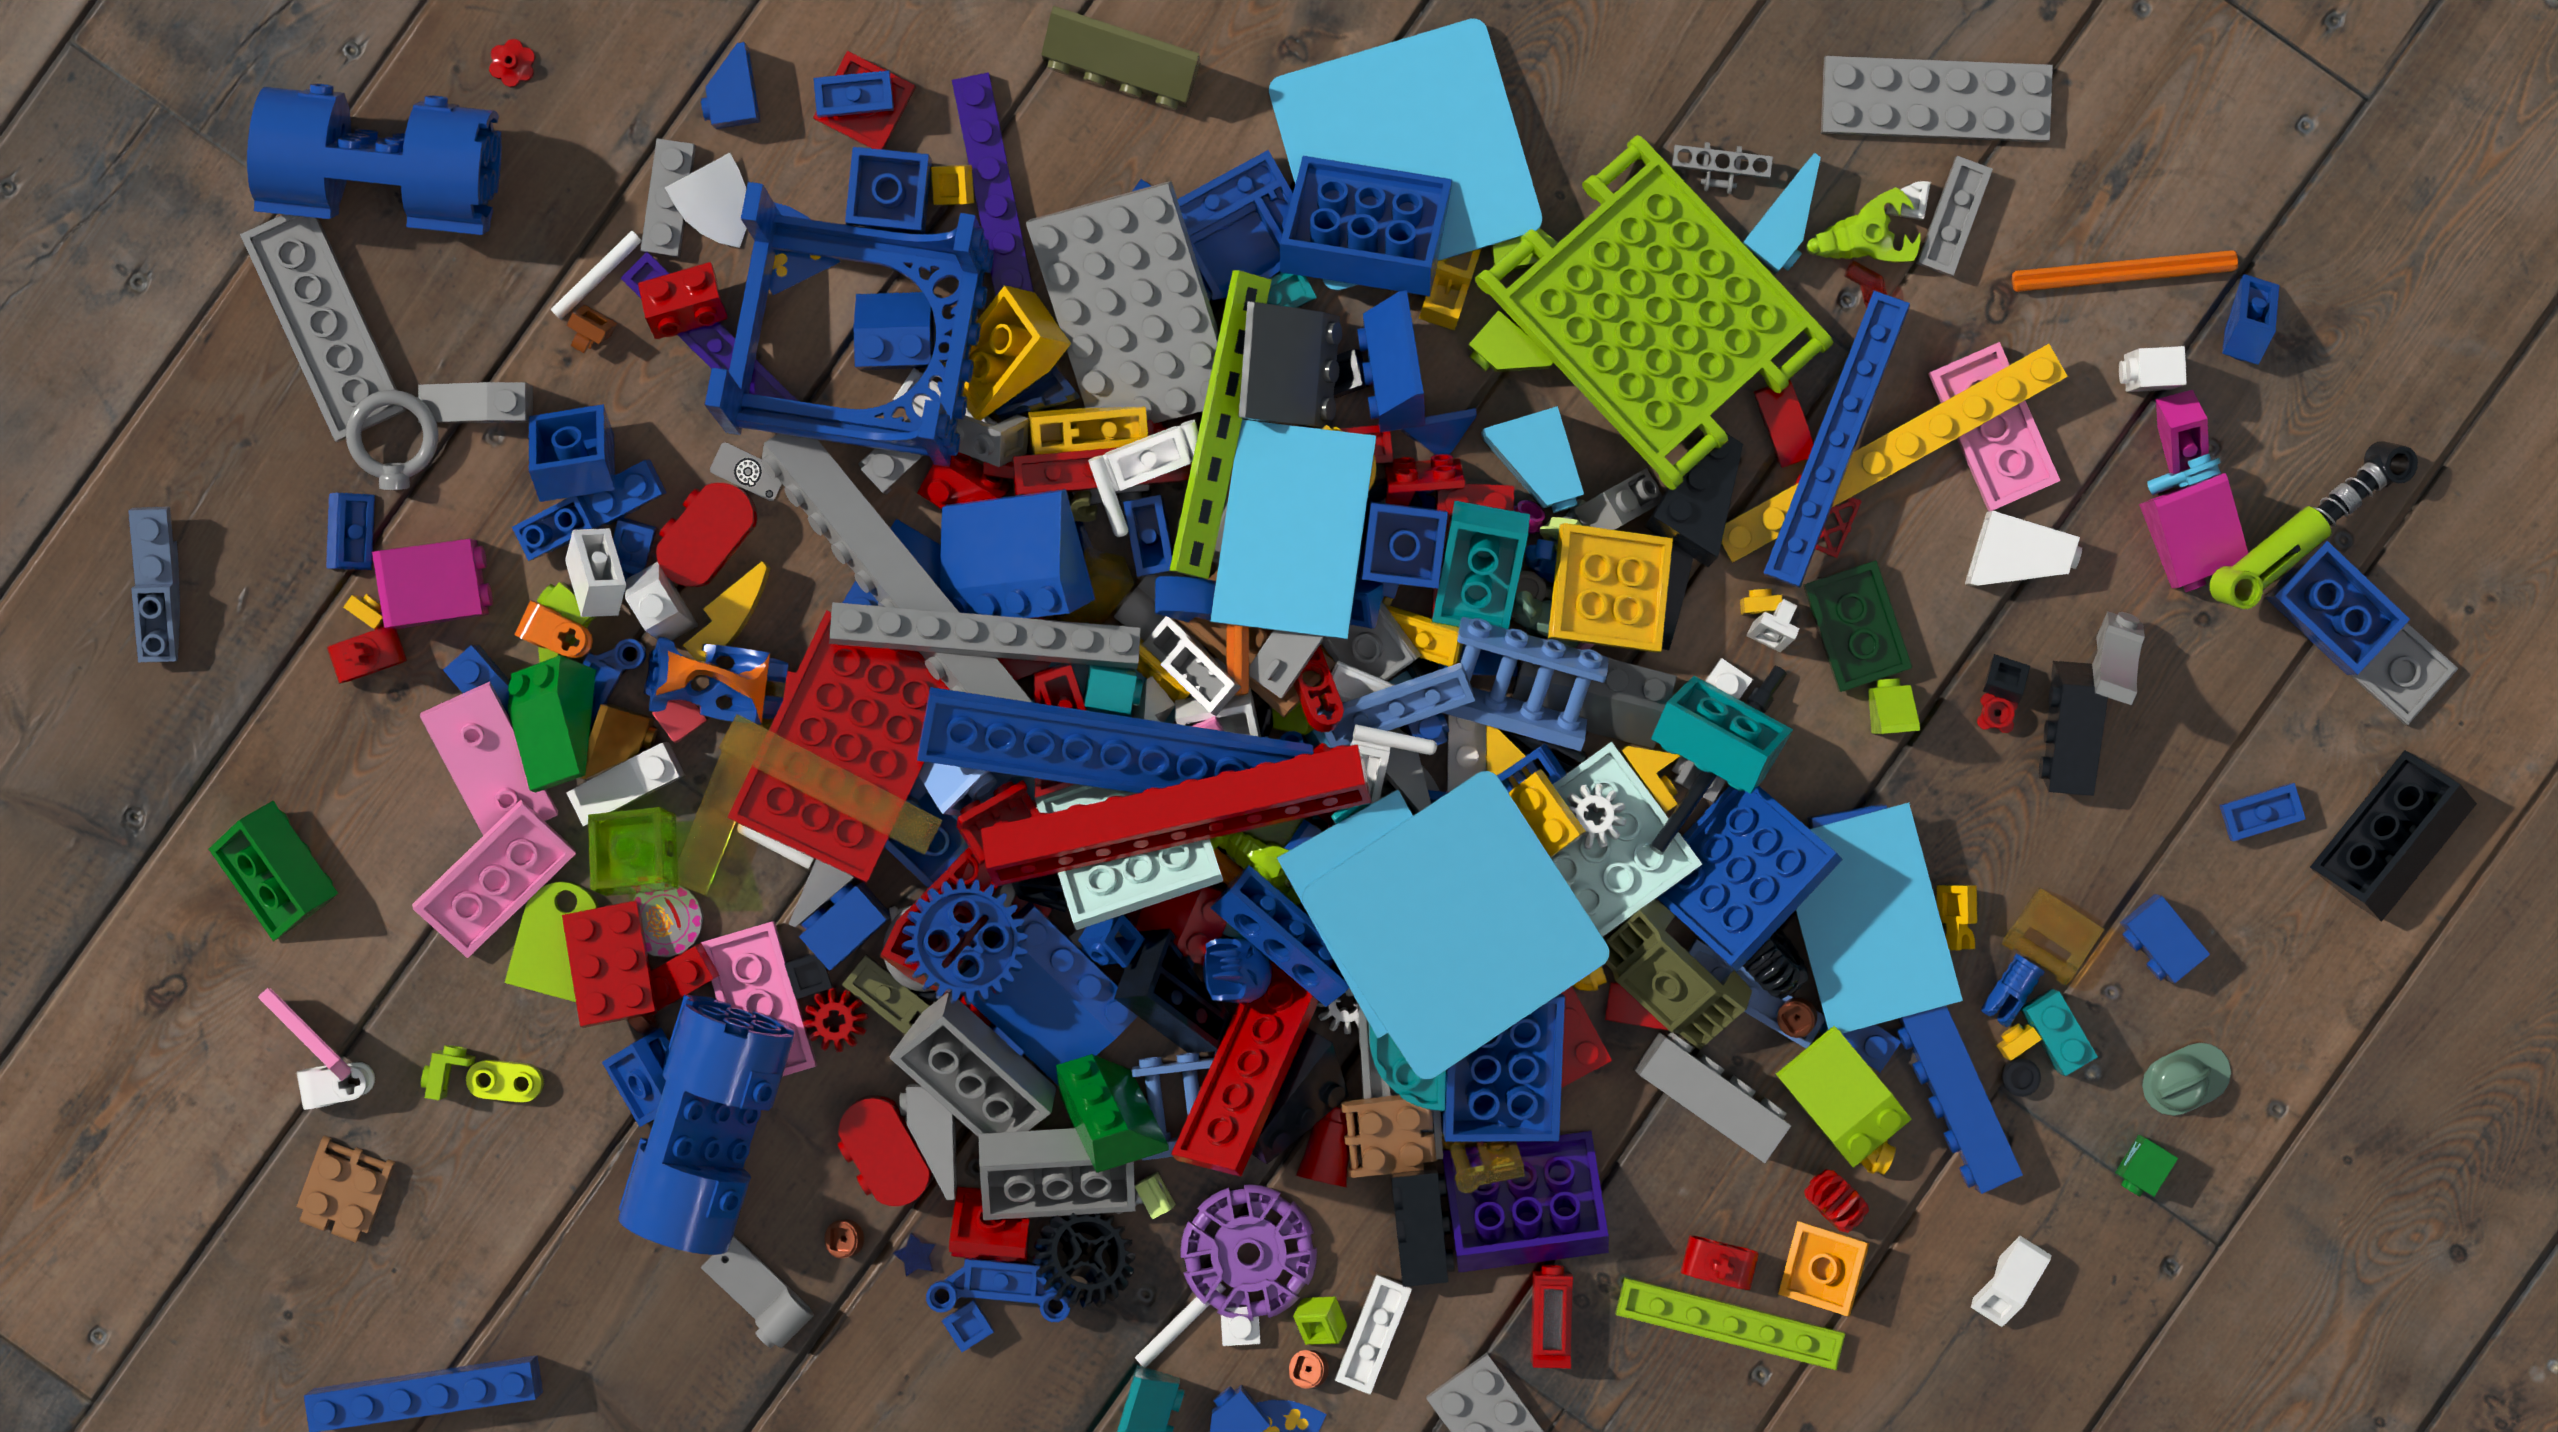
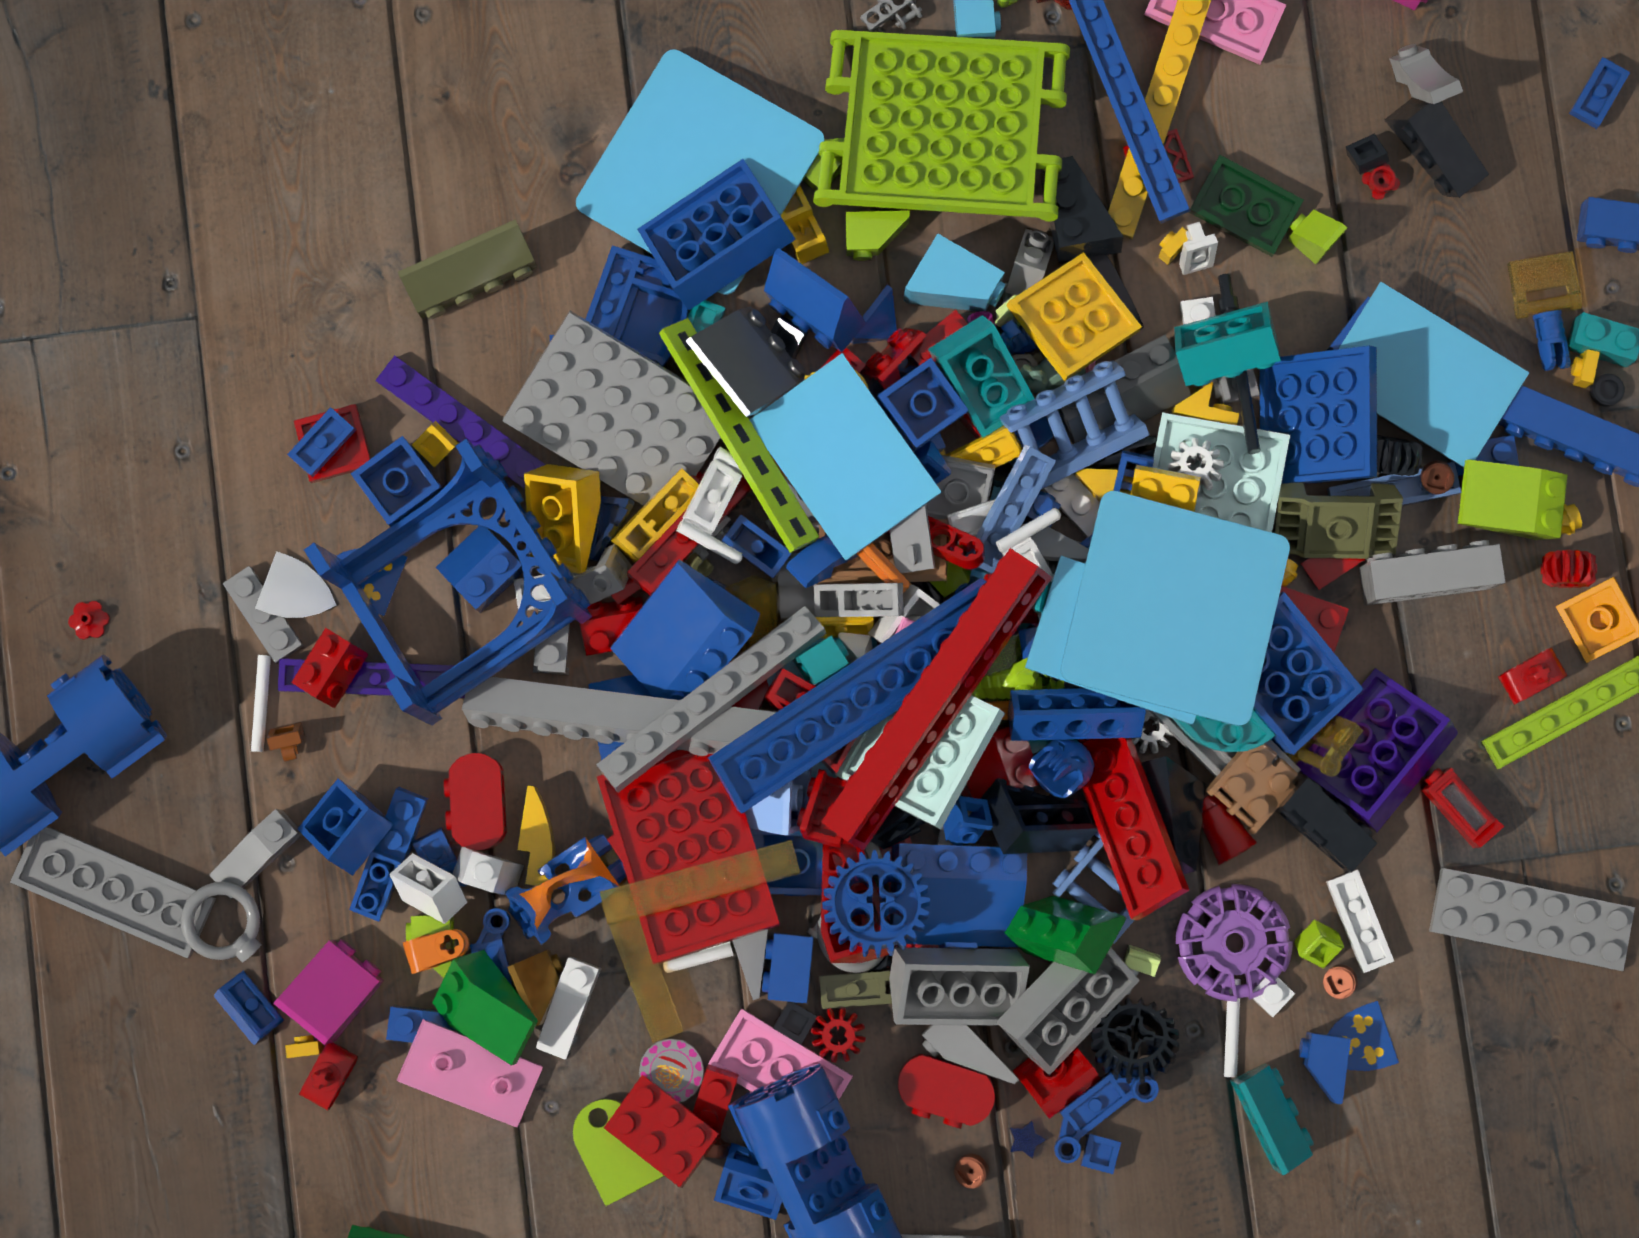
camera: 40 degrees left, 5 degrees down
sand blue slope [128,507,180,662] -> none
bright pink plate [412,800,576,958] -> none
clear neon green brick [588,807,679,896] -> none
coral slope [652,700,708,743] -> none
blue slope [701,42,761,129] -> none
light grey sticker [710,442,782,501] -> none
red slope [1754,379,1814,468] -> none
yellow plate [1937,885,1977,951] -> none
white slope [1965,511,2082,587] -> none

